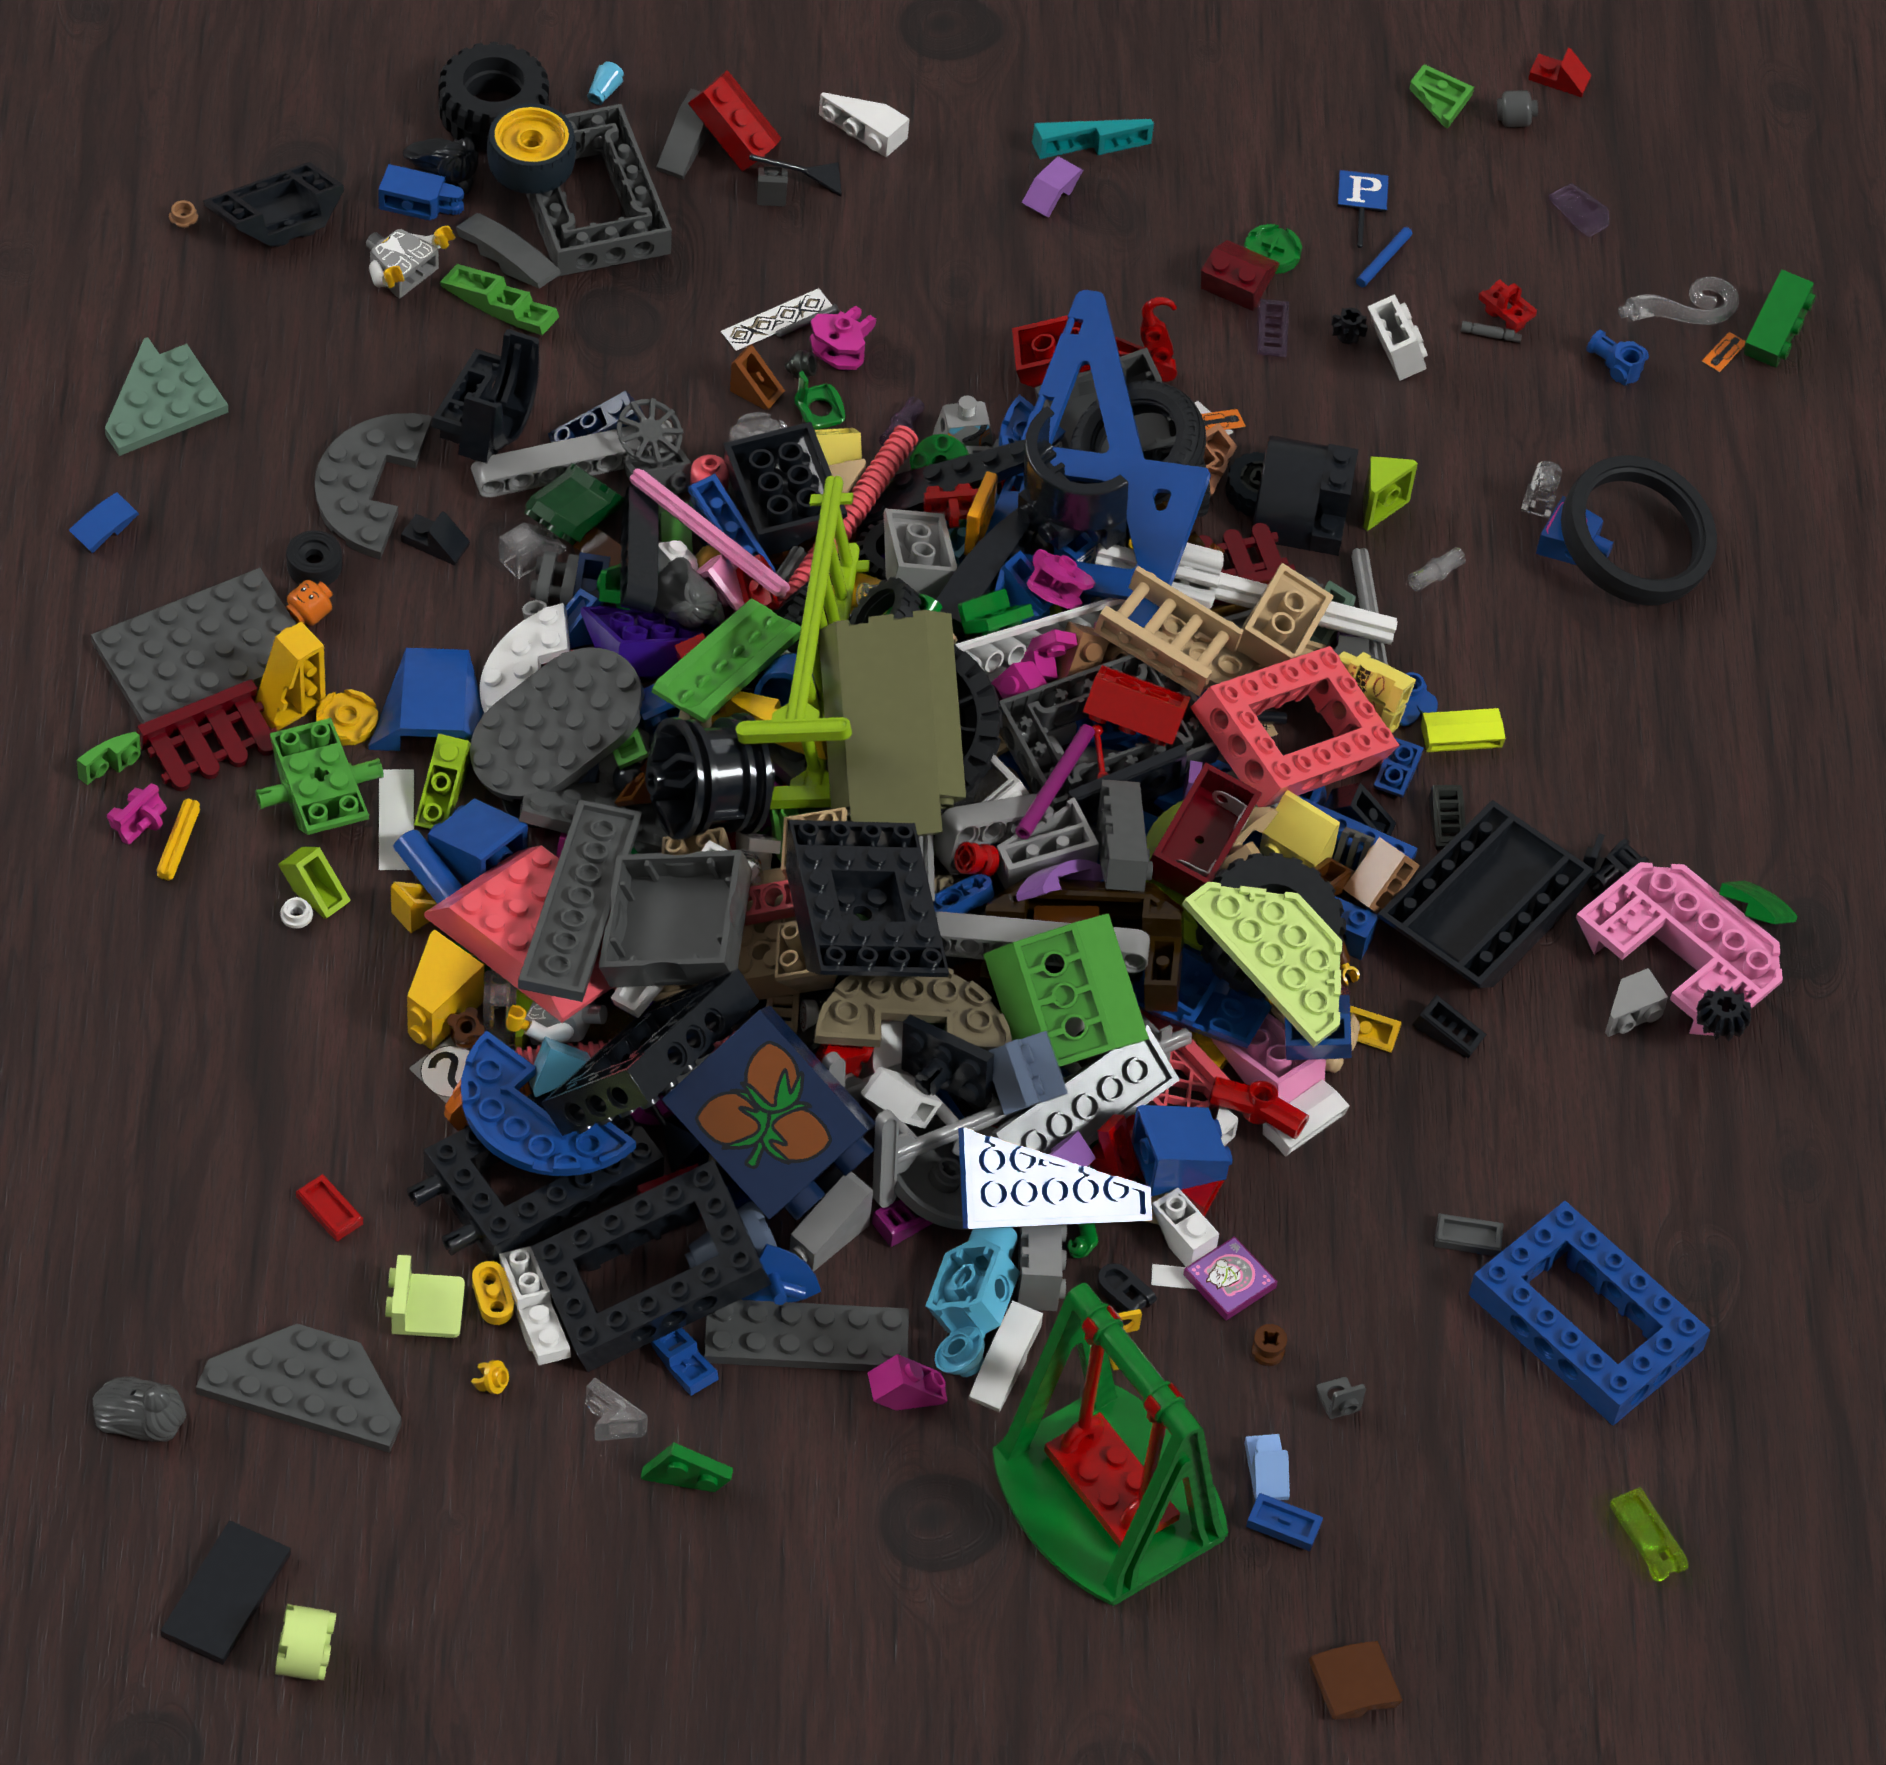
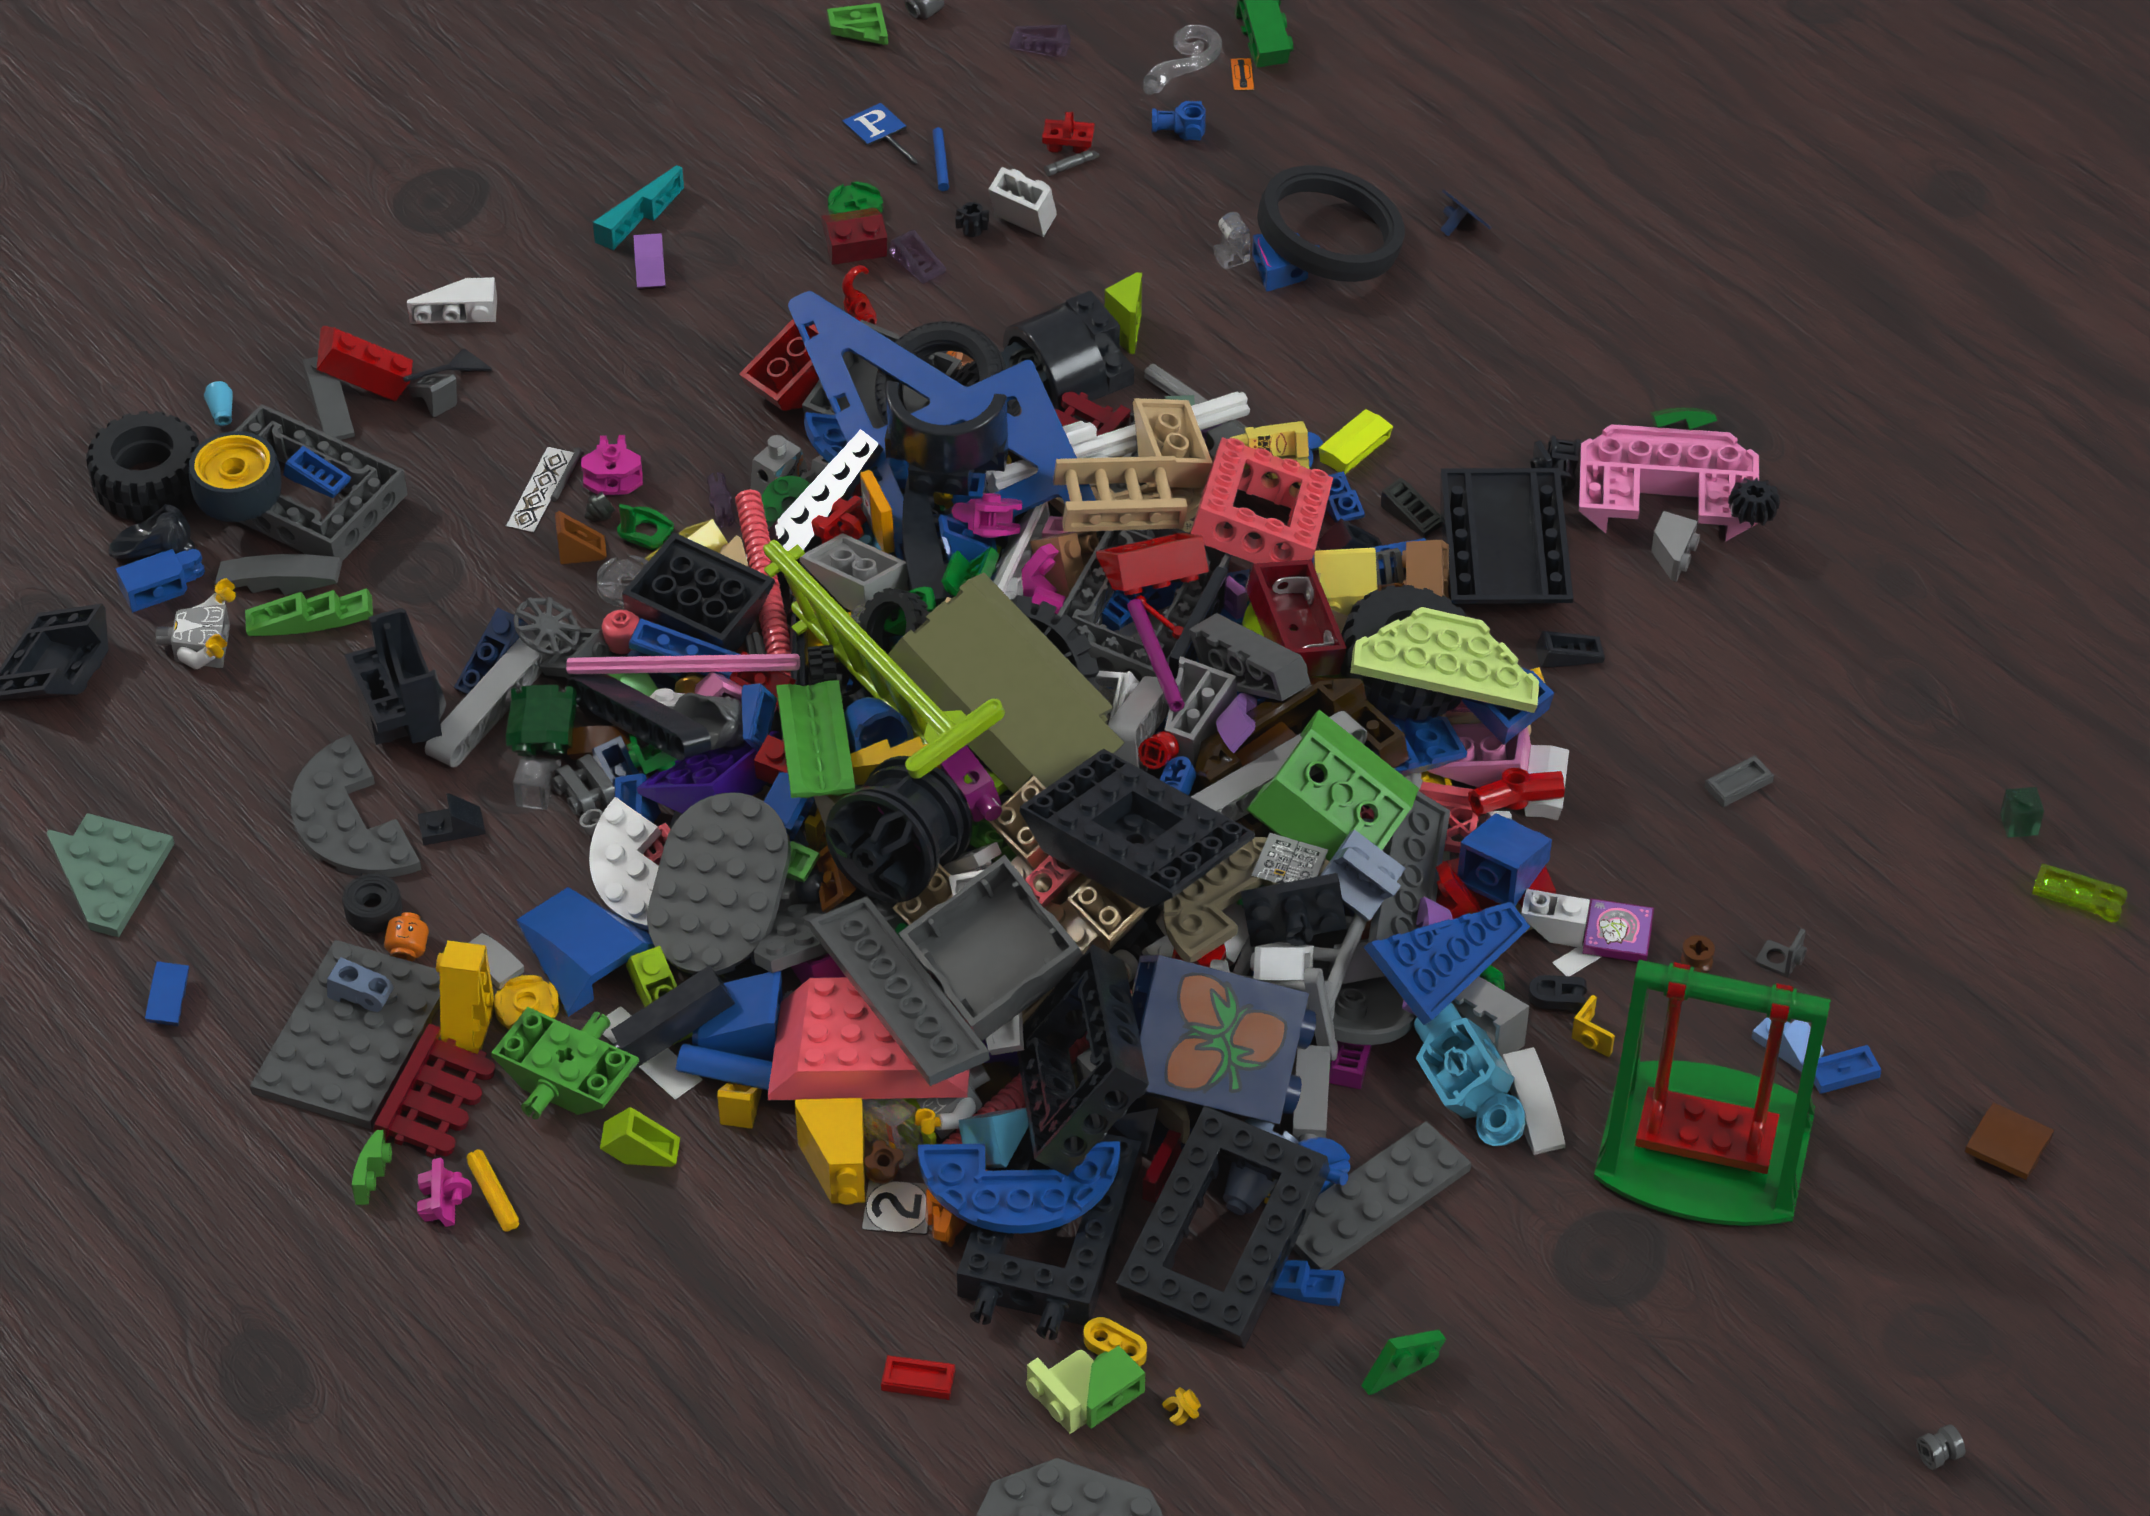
camera: 35 degrees left, 5 degrees down
white plate [280,897,313,929] -> none
white slope [499,1246,571,1366] -> none
clear slope [585,1378,648,1441] -> none
dark pink slope [867,1354,948,1410] -> none
clear pin [1408,547,1466,592] -> none
blue brick [1468,1201,1710,1426] -> none
none -> blue slope [283,446,351,498]
none -> sand blue leg [327,957,394,1012]
none -> light grey slope [469,933,524,990]
none -> black brick [611,965,735,1068]
none -> blue slope [742,683,777,752]
none -> magenta torso [940,745,1002,822]
none -> bright green slope [1087,1345,1145,1429]
none -> light grey sticker [1251,833,1328,884]
none -> dark blue shield [1440,189,1492,236]
none -> clear green brick [2000,787,2044,838]

